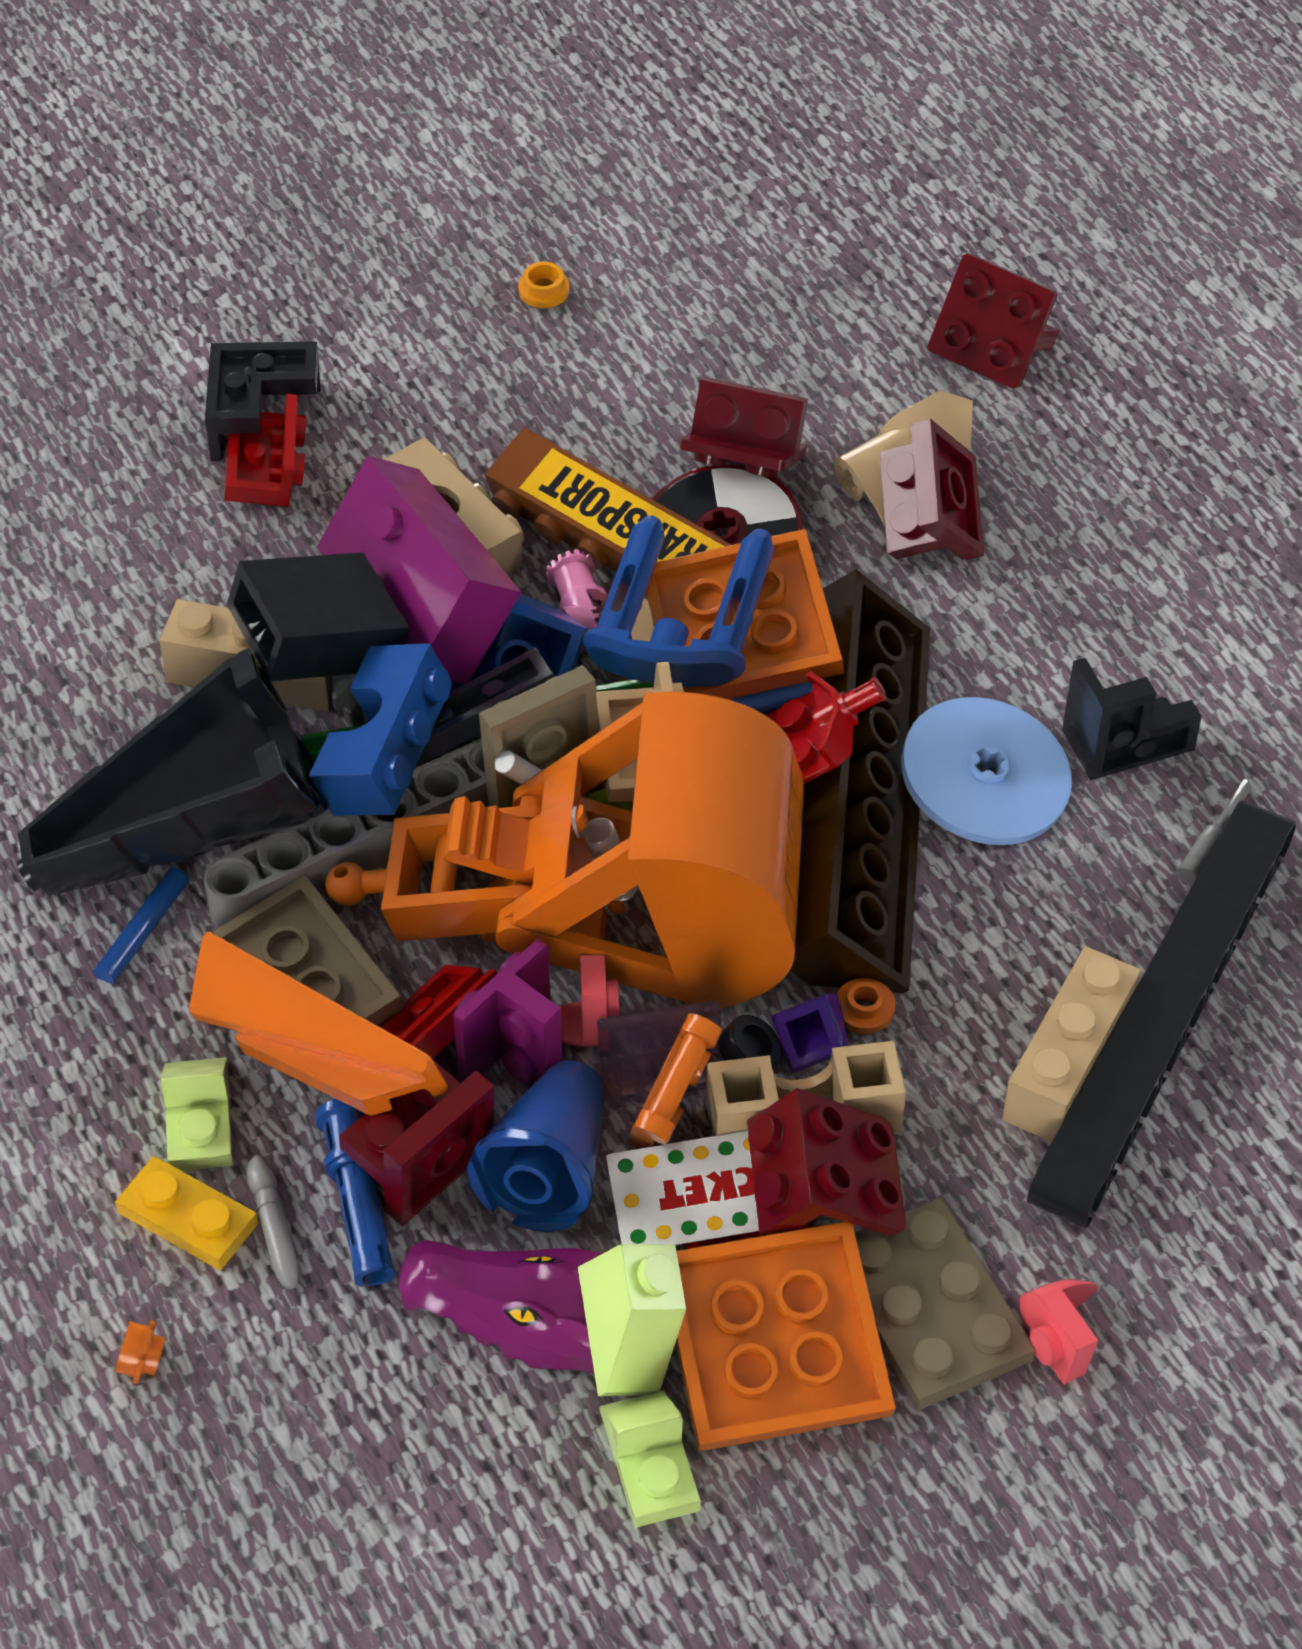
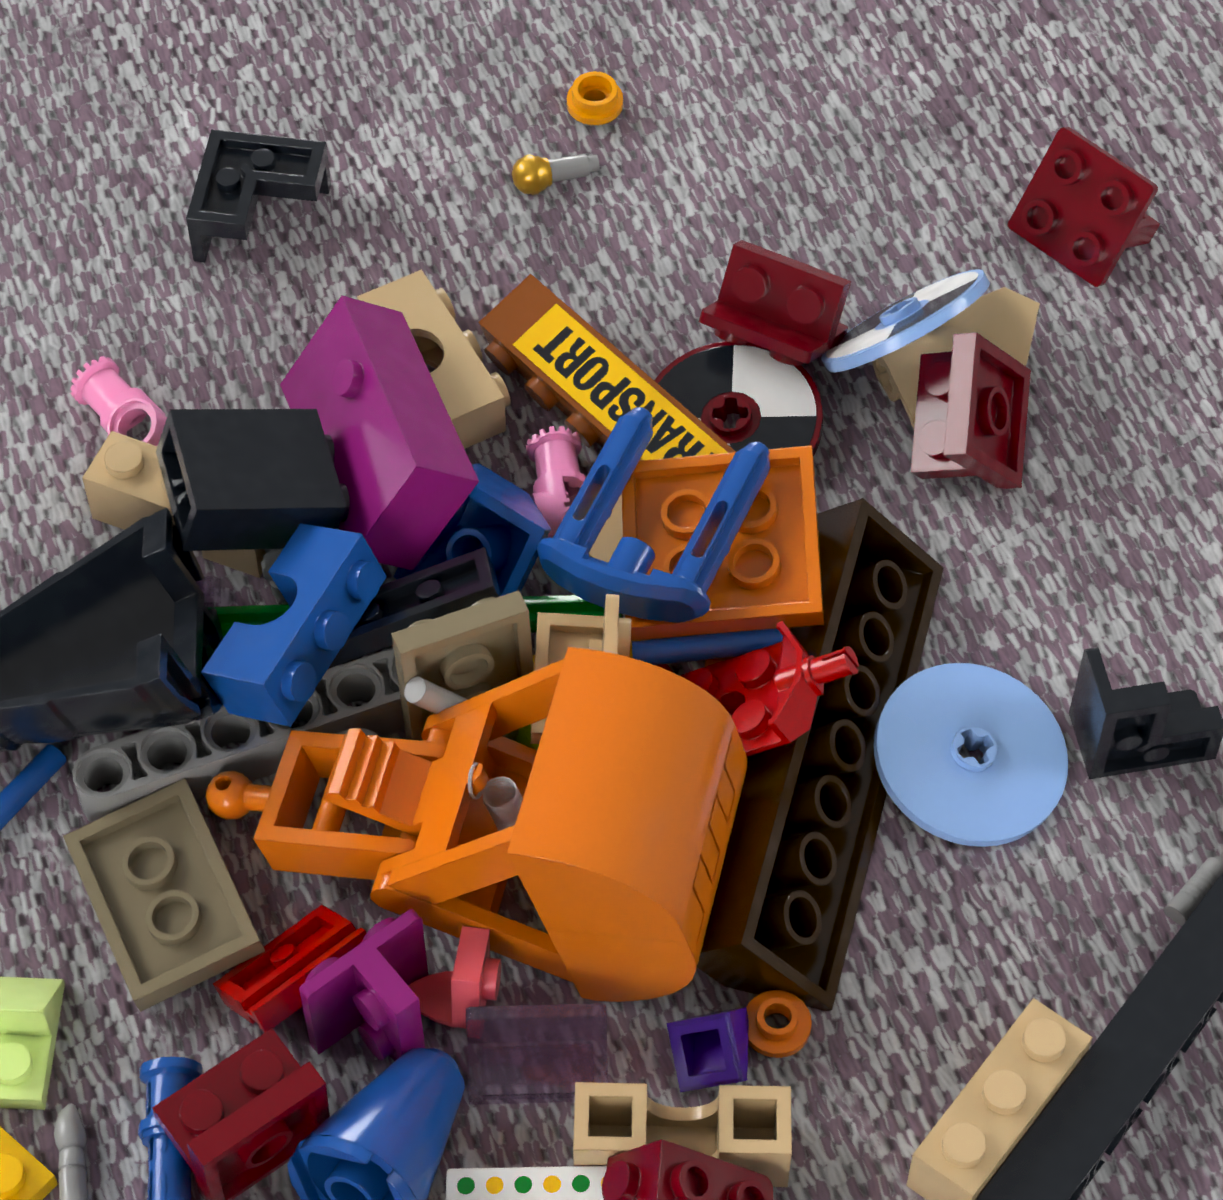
camera: 10 degrees right, 5 degrees up
orange wedge [188,931,449,1116] -> none
red bracket [224,394,306,507] -> none
orange plate [627,1013,723,1149] -> none
black tile [718,1015,782,1068] -> none
none -> bright pink connector [70,356,167,446]
none -> piece [512,153,600,195]
none -> piece [821,269,990,373]

